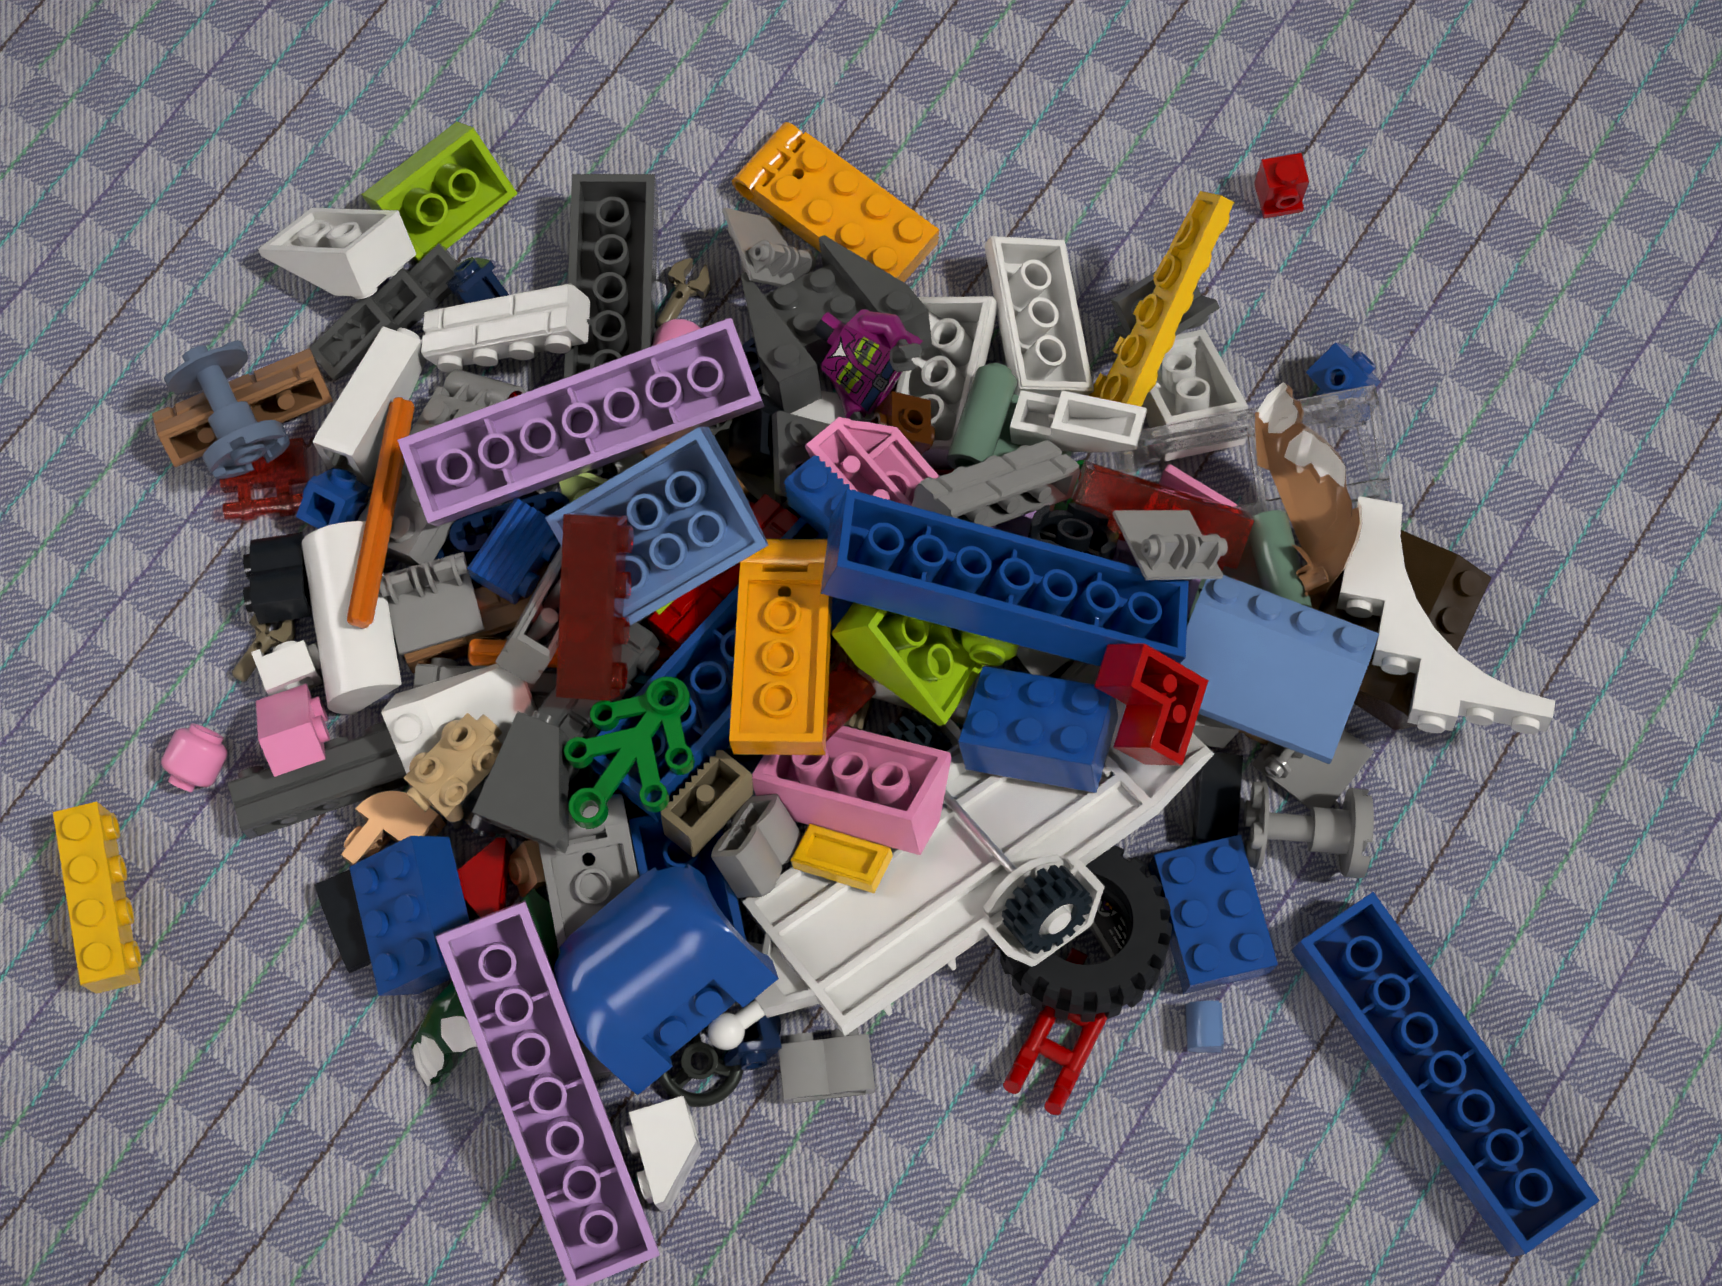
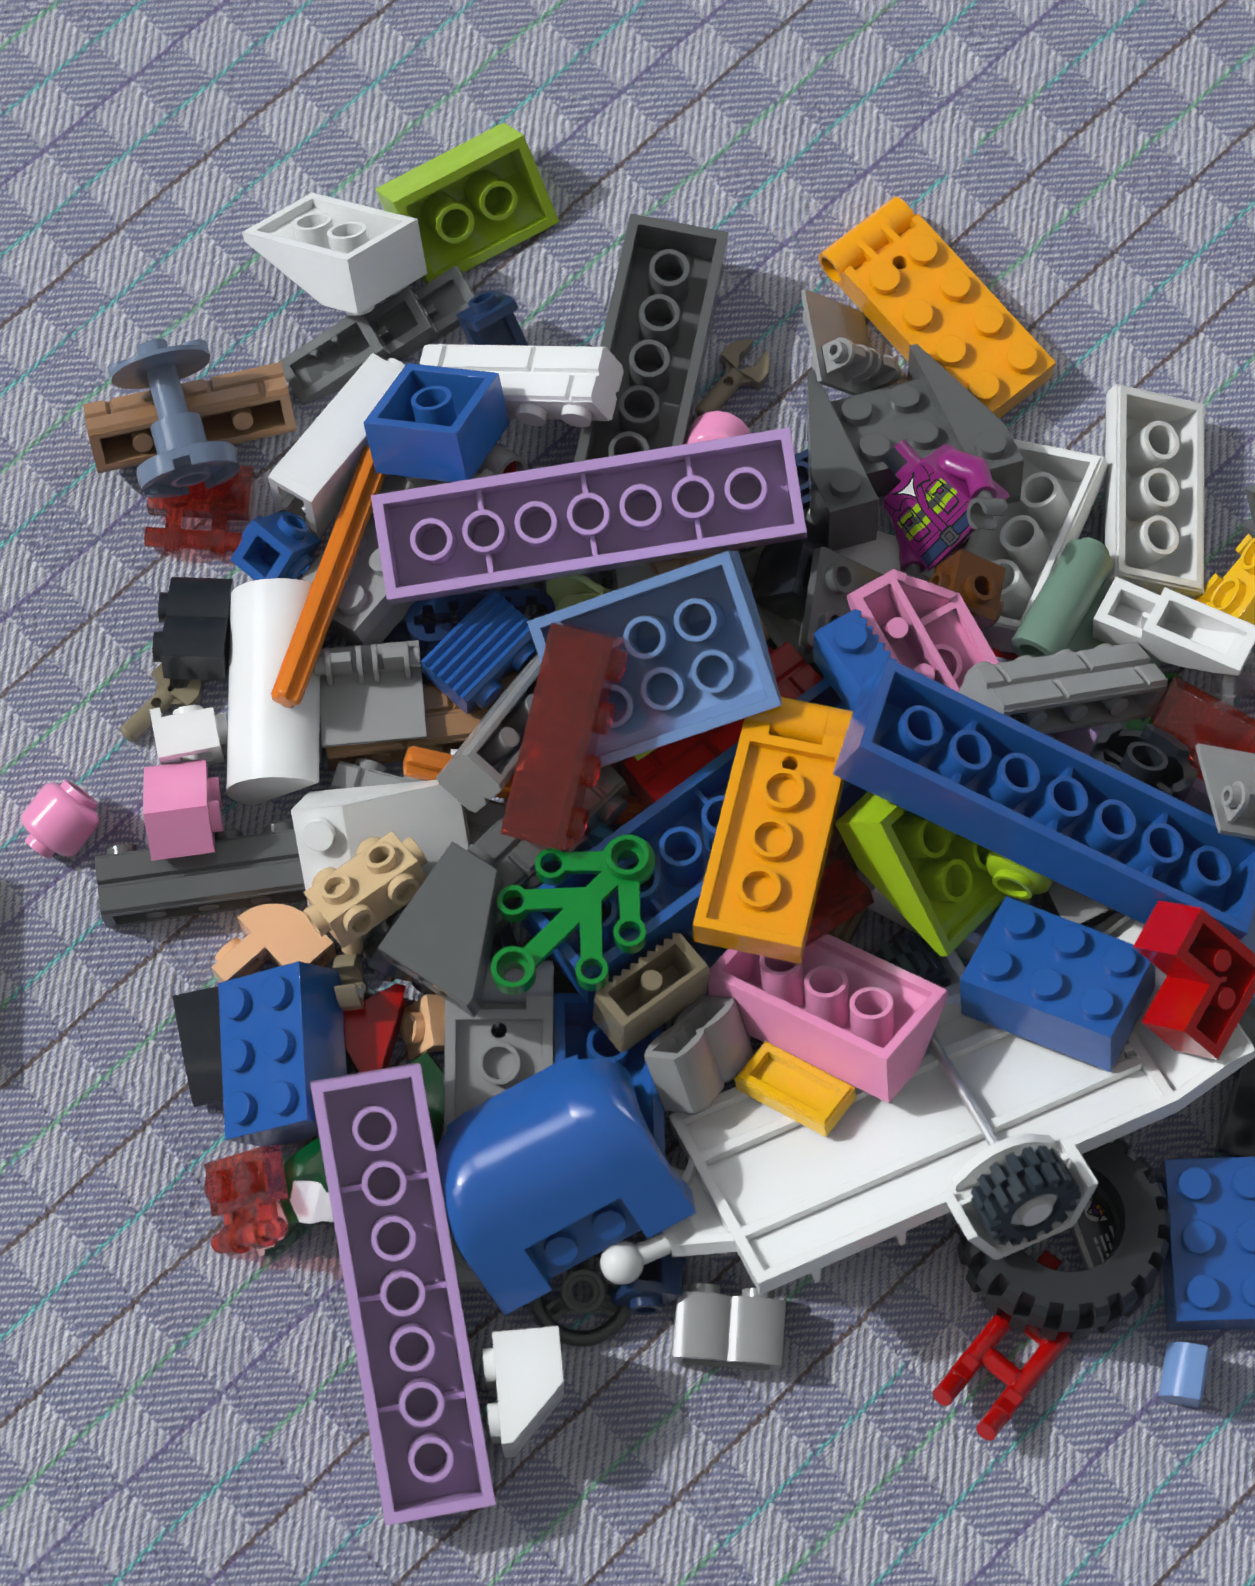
camera: 10 degrees right, 0 degrees up
none -> clear red plate [204,1145,288,1256]
none -> dark tan bar [333,953,376,1011]
none -> blue brick [363,363,510,483]

